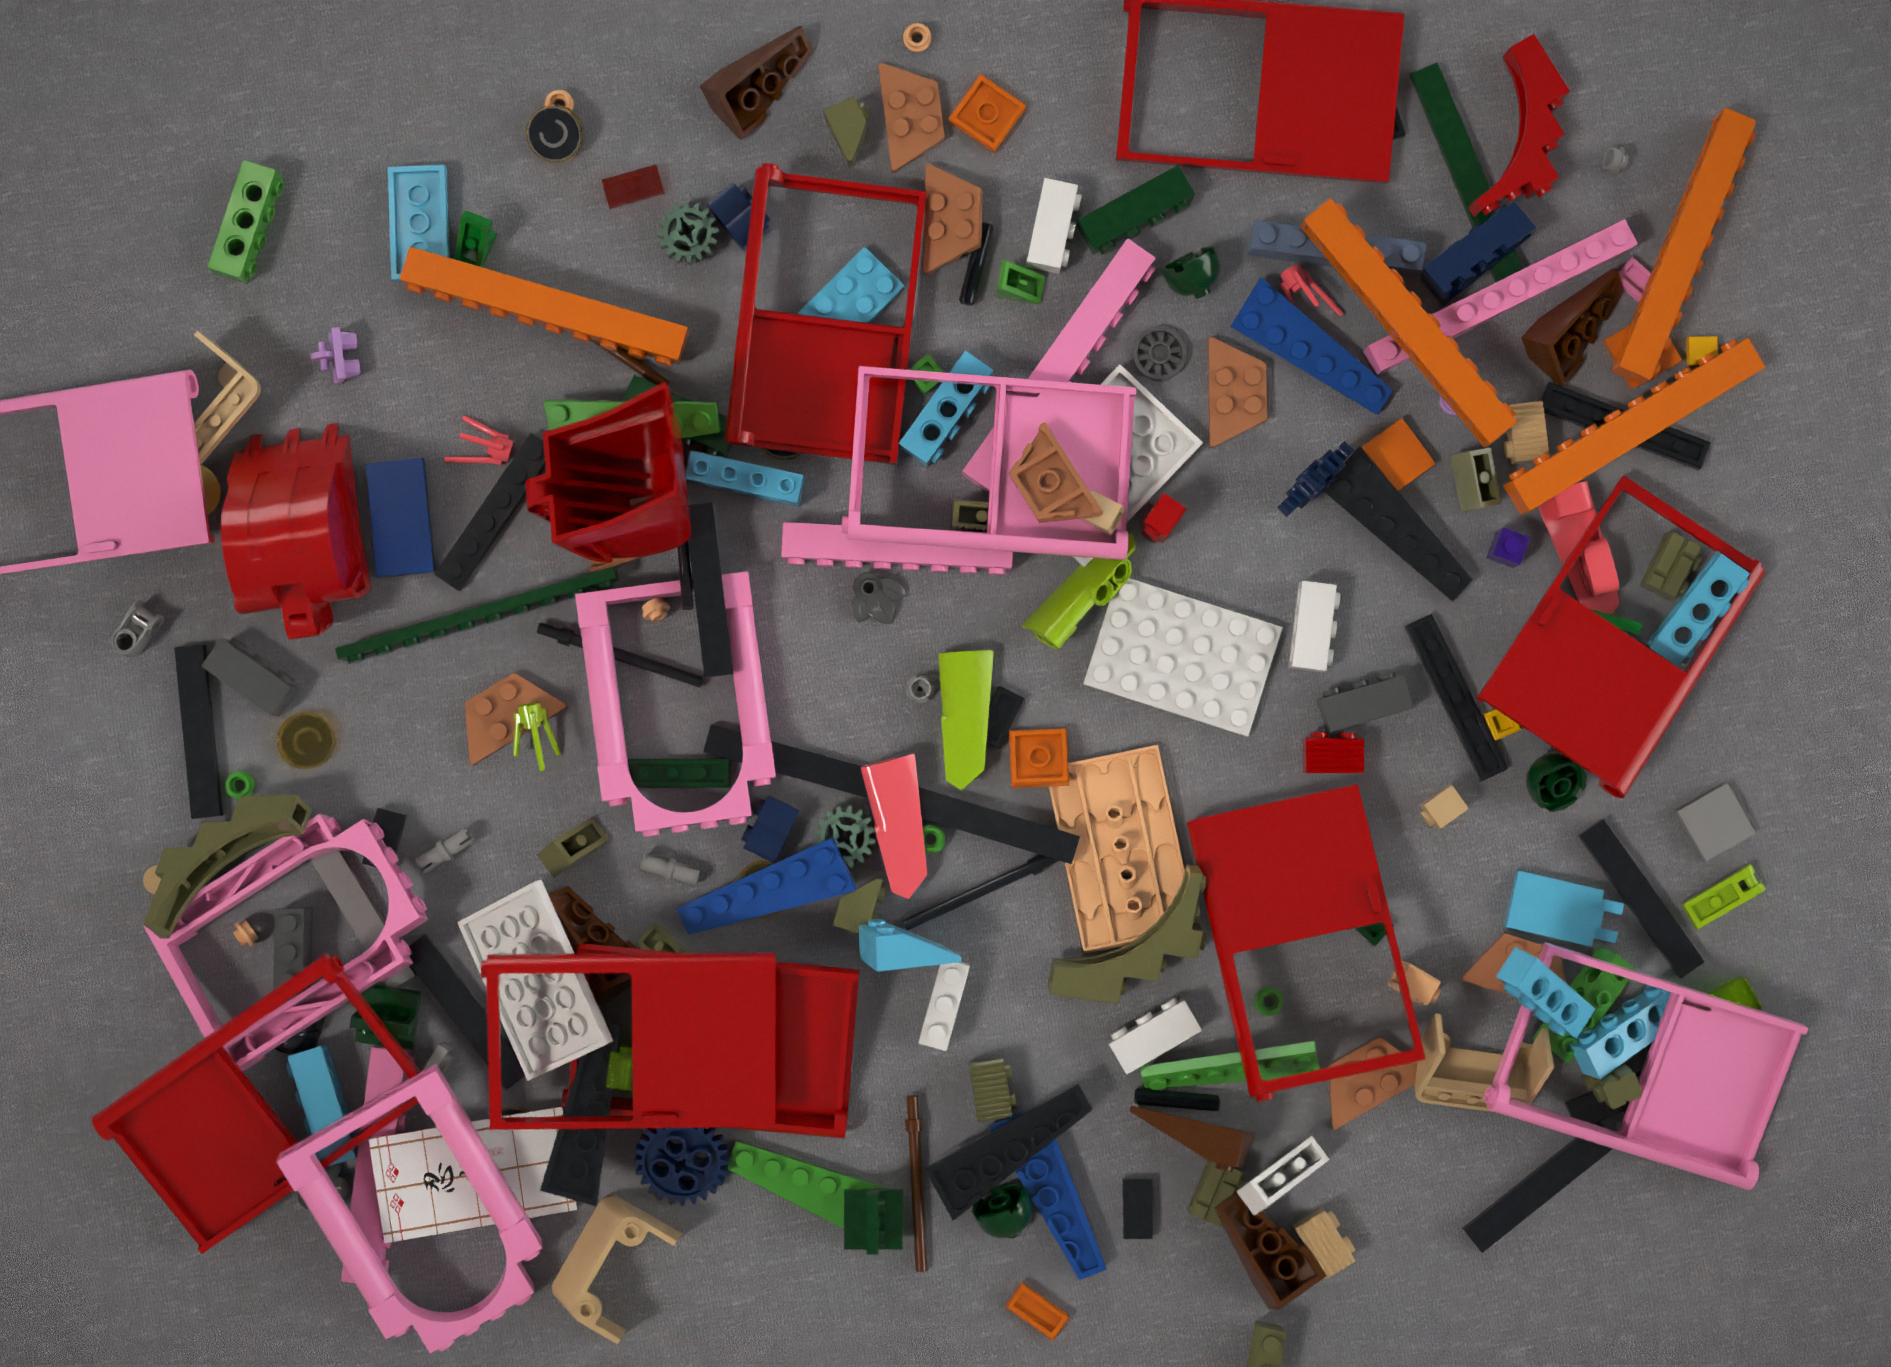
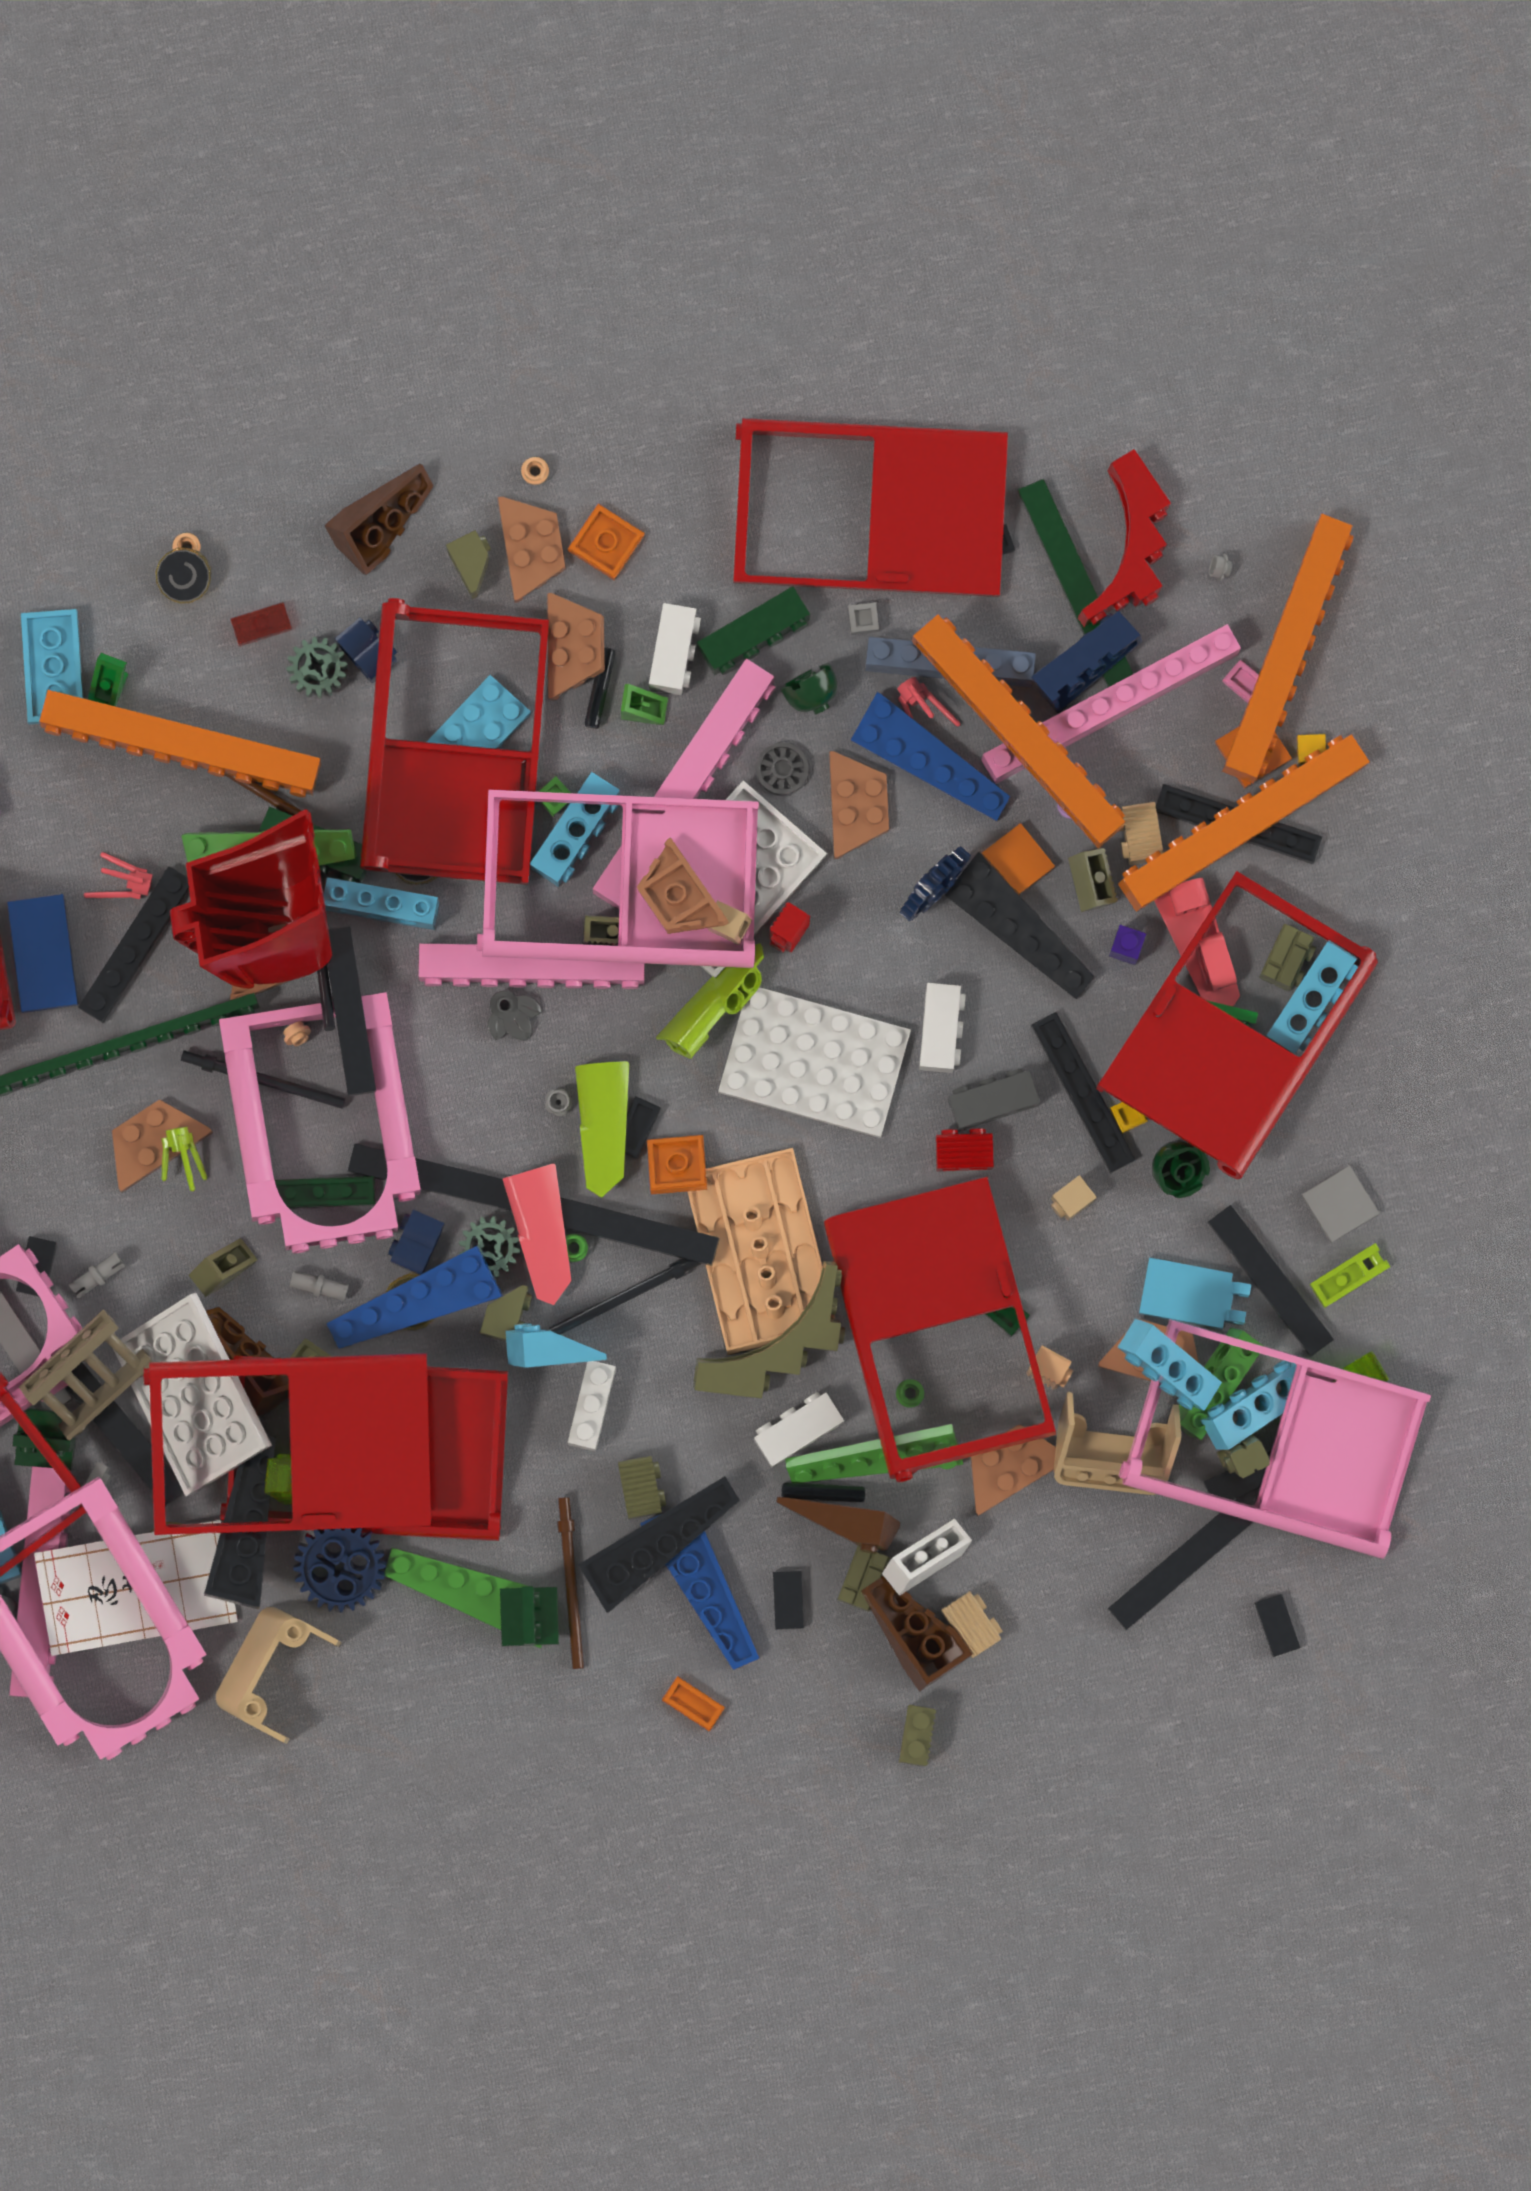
camera: 10 degrees left, 5 degrees down
dark green cylinder [972,1182,1032,1239] -> none
reddish brown wedge [1521,268,1624,387] -> none
none -> dark tan fence [19,1309,153,1441]
none -> light grey plate [848,602,879,635]
none -> black tile [1254,1594,1301,1657]

